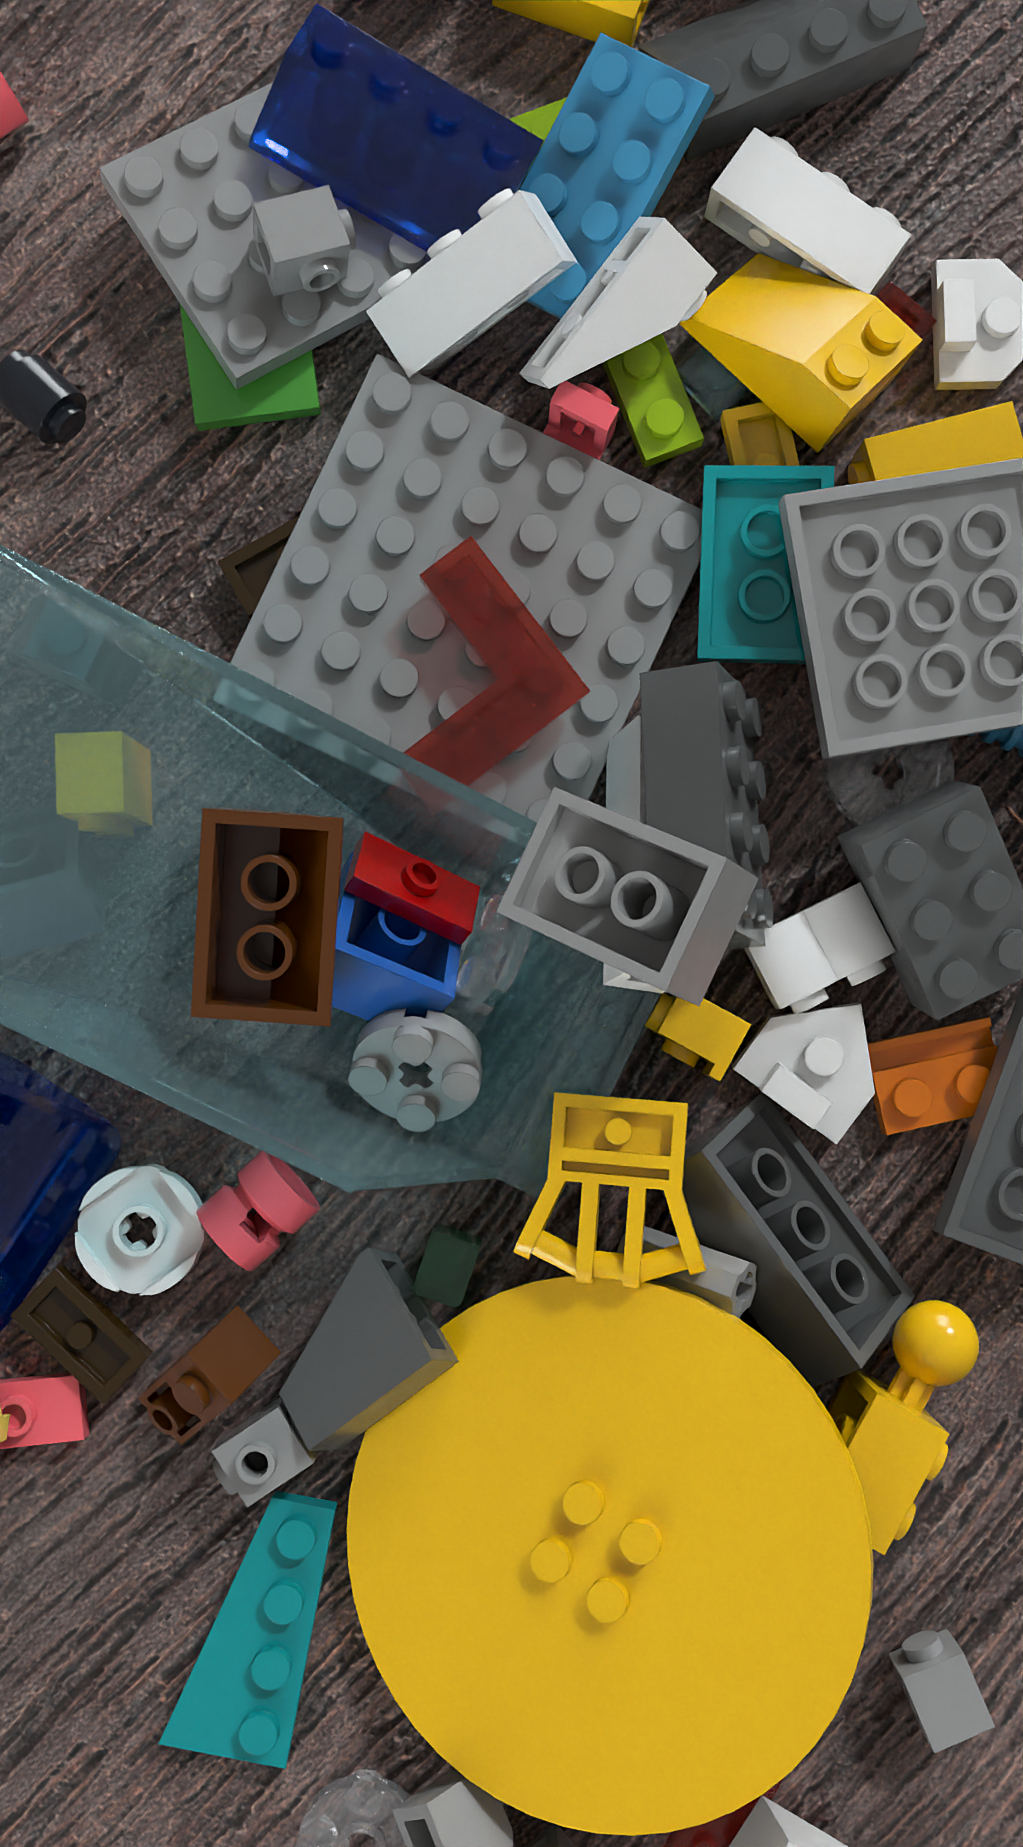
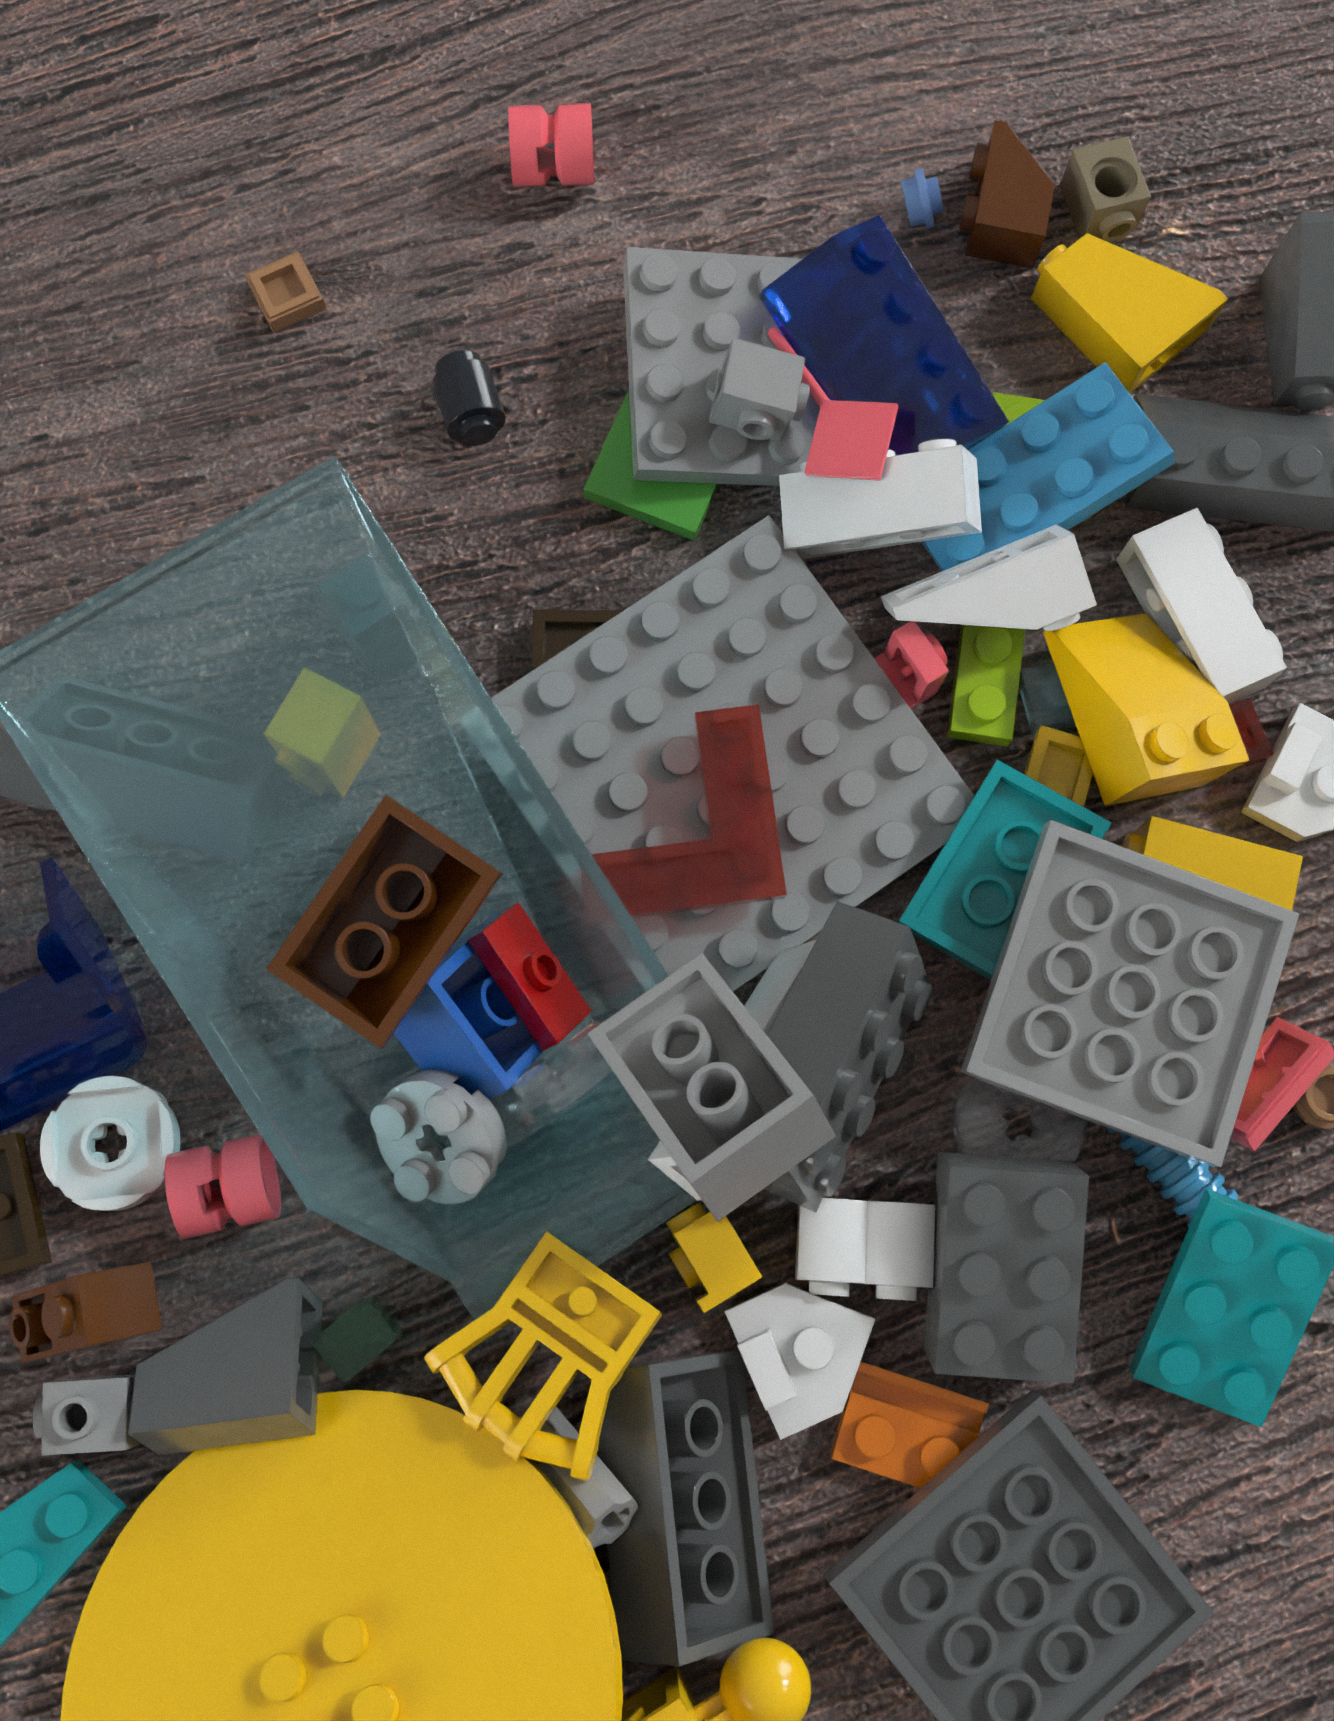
camera: 25 degrees right, 10 degrees down
none -> coral piece [768,327,899,481]

